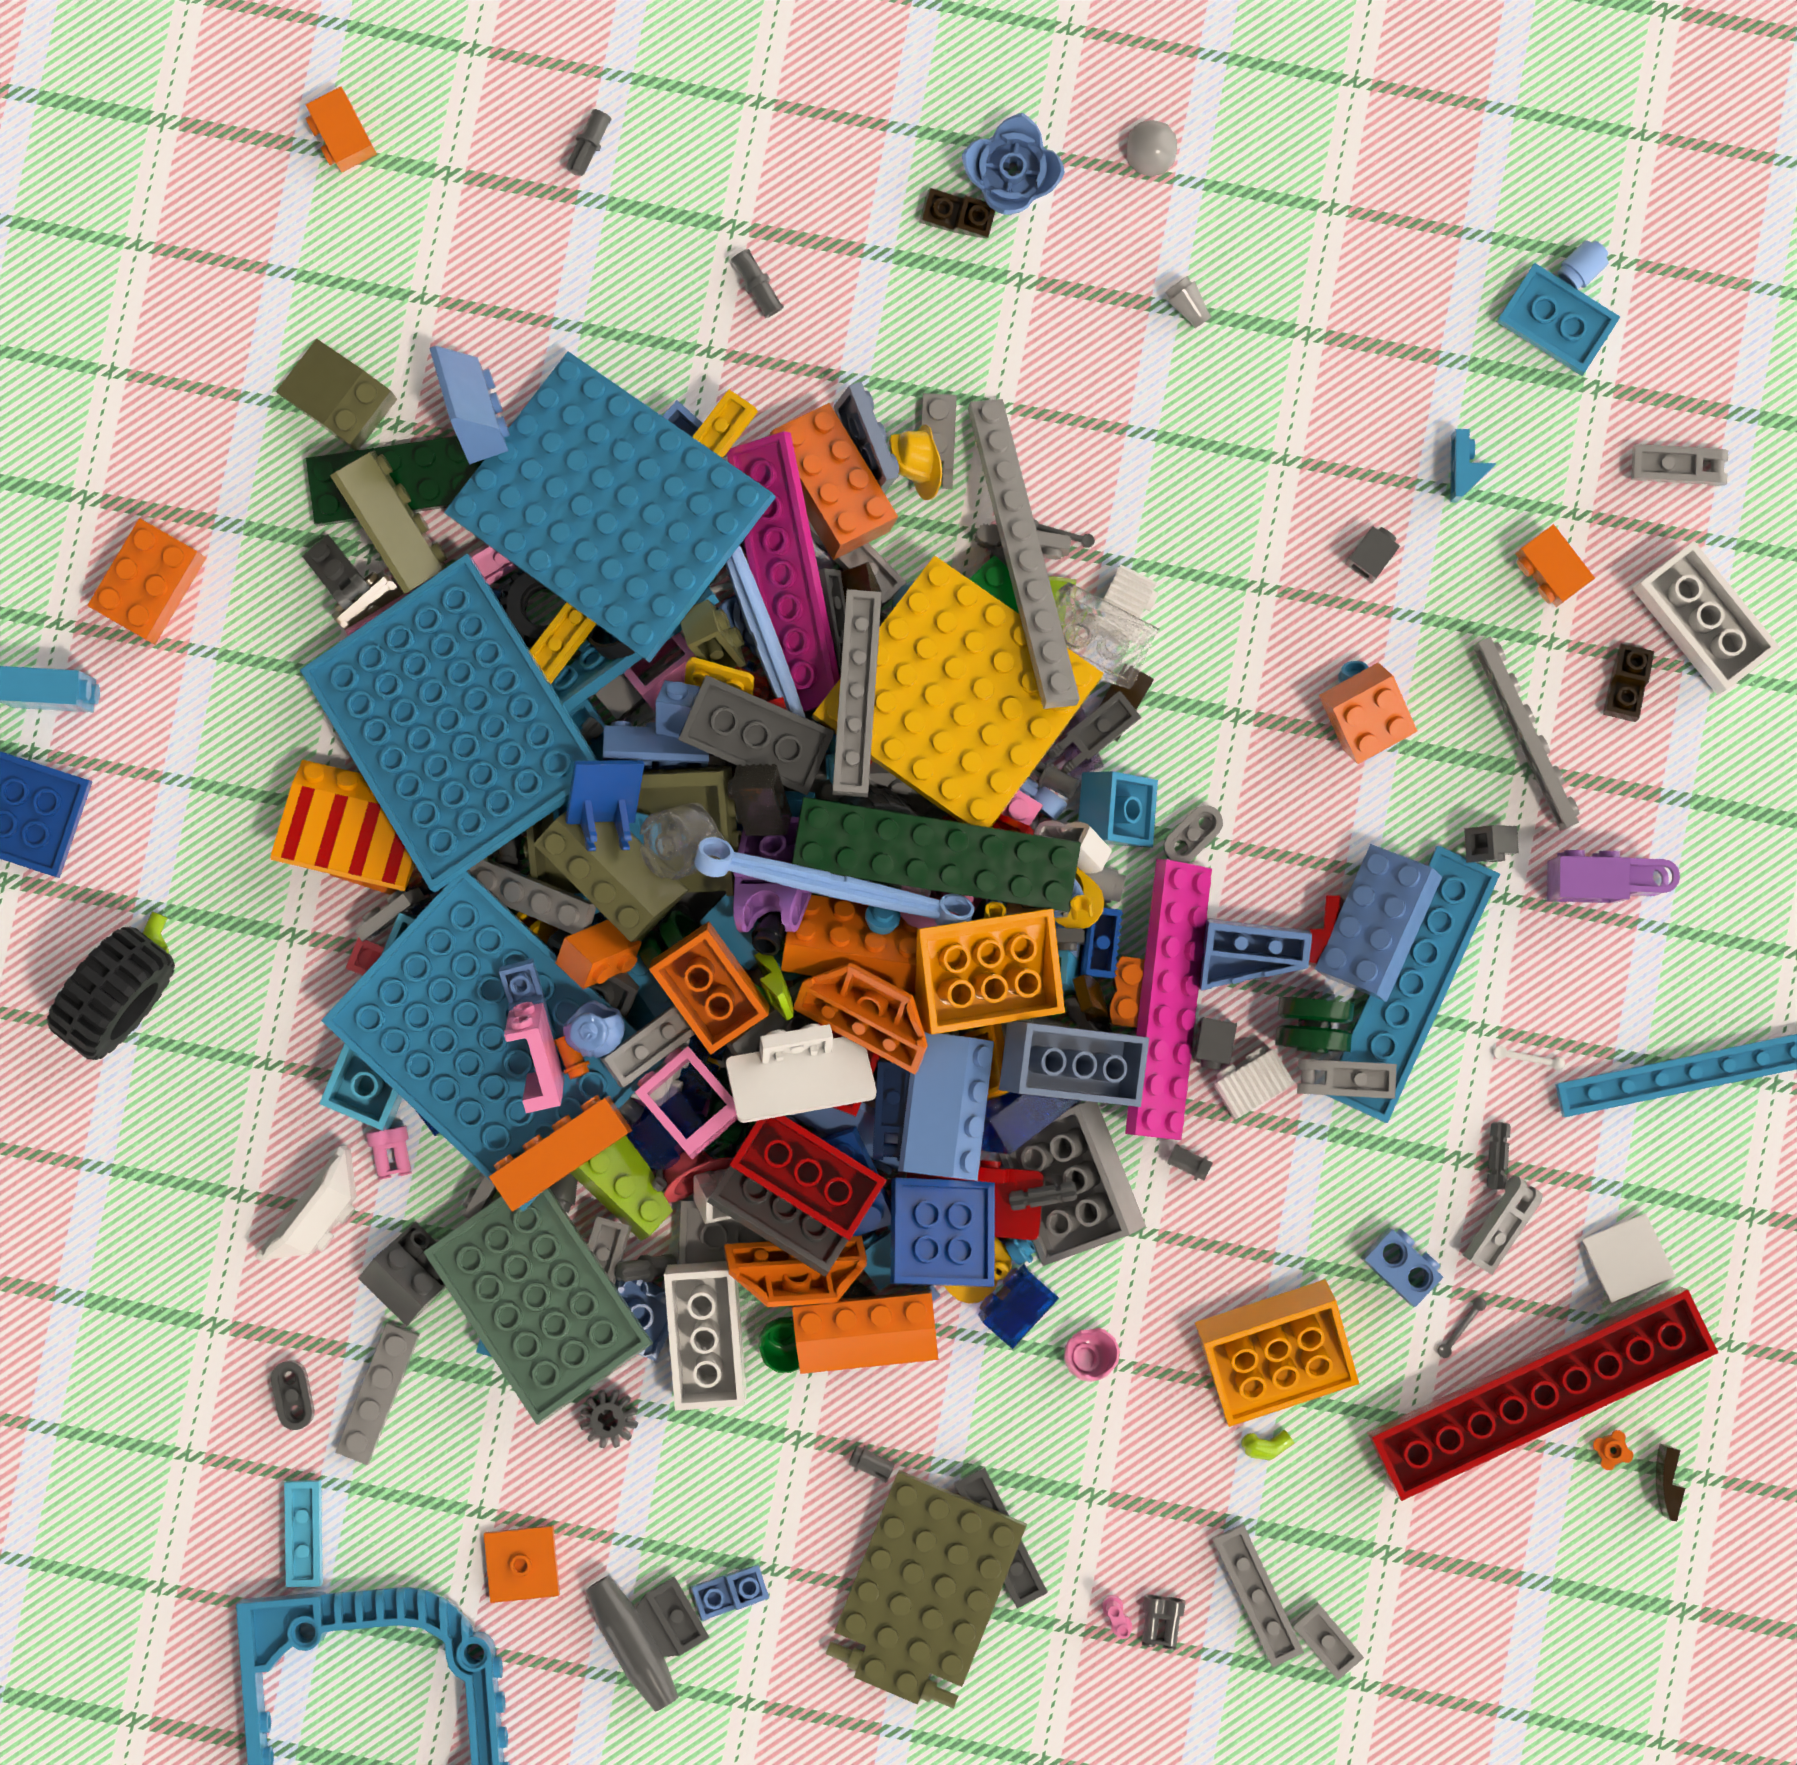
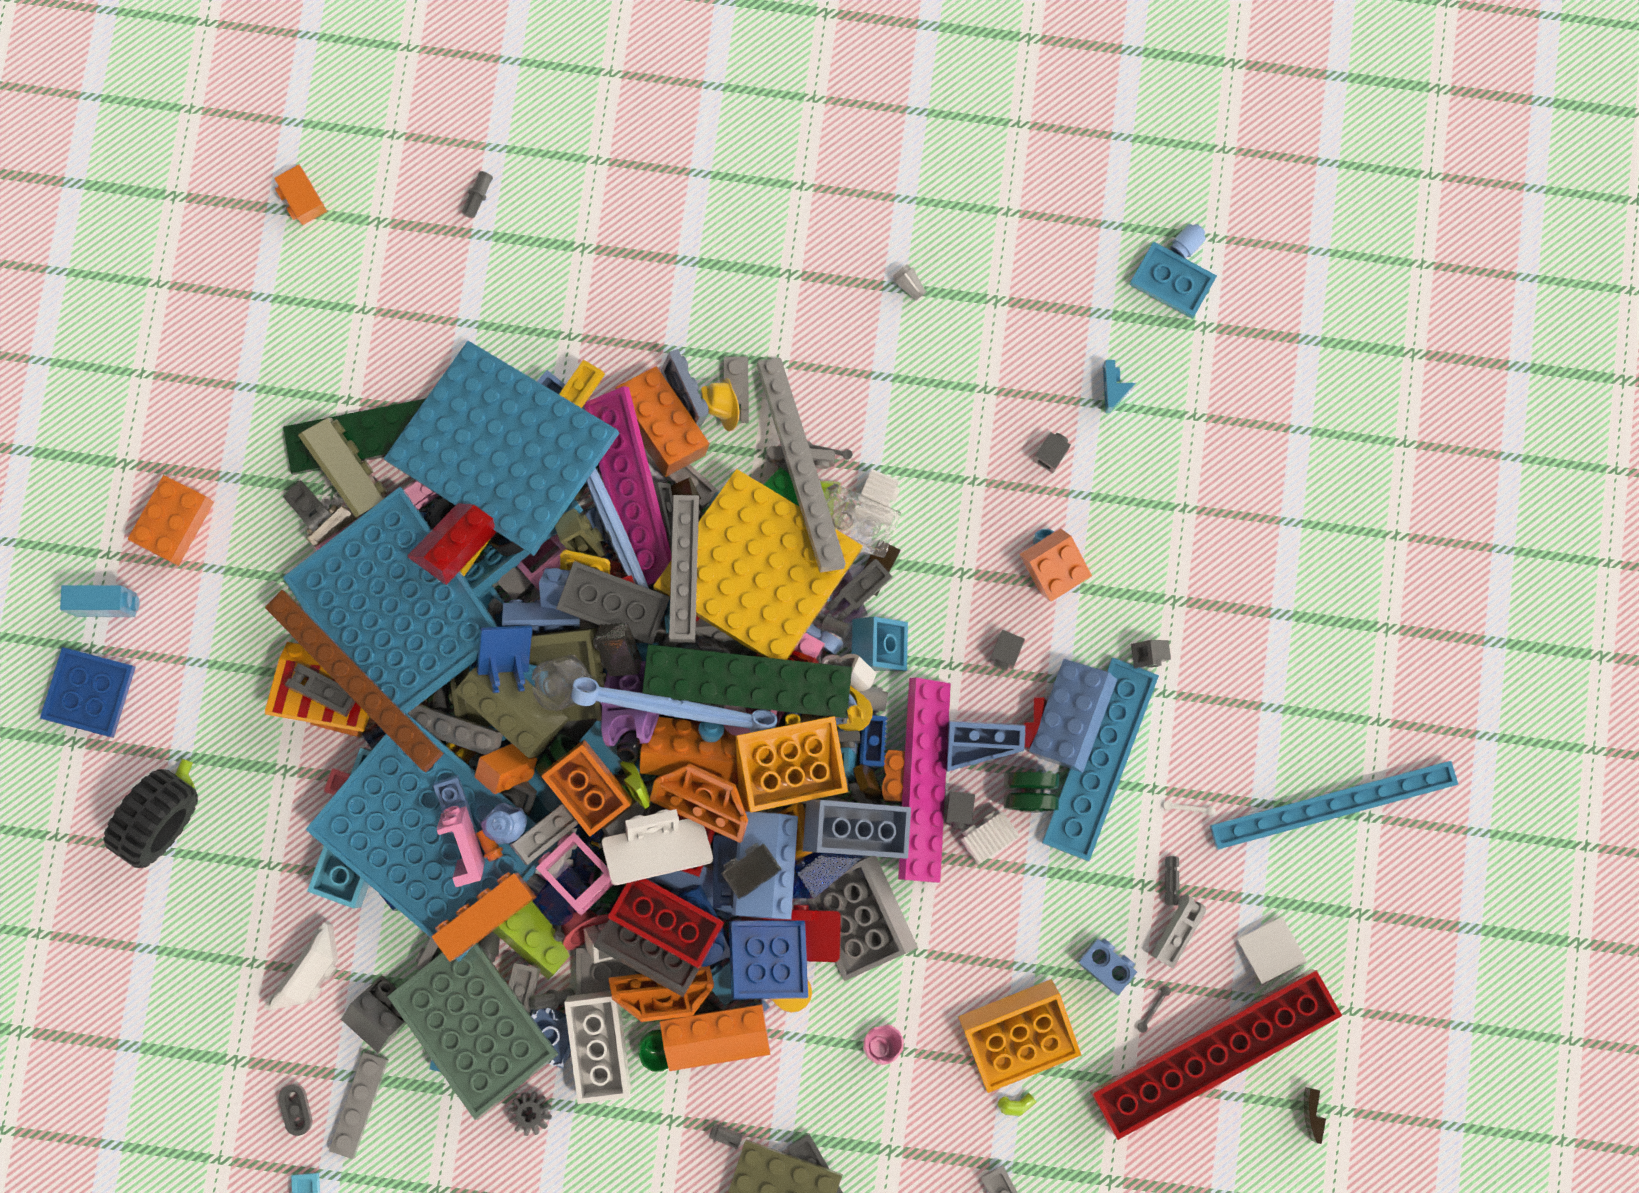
camera: 10 degrees left, 5 degrees down
olive slope [276,338,398,451] -> none
light grey plate [354,887,426,942] -> none
bright pink piece [366,1125,412,1180] -> none
medium blue slope [429,346,510,464] -> none
dark grey pin [731,249,784,318] -> none
dark brown slope [919,188,995,239] -> none
medium blue brick [962,113,1065,215] -> none
clear blue brick [978,1264,1059,1349] -> none
yellow arm [994,1237,1012,1280] -> none
dark azure plate [1005,1238,1036,1265] -> none
dark grey axle [1009,1181,1077,1210] -> none
light grey hair [1127,120,1177,177] -> none
light grey plate [1164,805,1223,863] -> none
dark grey pin [1167,1144,1213,1181] -> none
light grey plate [1297,1059,1397,1099] -> none
light grey plate [1473,636,1580,831] -> none
orange brick [1515,524,1595,608] -> none
medium lavender brick [1547,850,1680,903] -> none
orange plate [1593,1430,1634,1470] -> none
dark brown slope [1603,643,1654,722] -> none
light grey plate [1631,444,1729,486] -> none
white brick [1632,541,1781,695] -> none
none -> dark orange plate [265,590,444,772]
none -> dark grey plate [285,663,355,717]
none -> red slope [408,503,496,585]
none -> clear smoke brick [721,843,782,900]
none -> dark grey brick [990,630,1025,671]

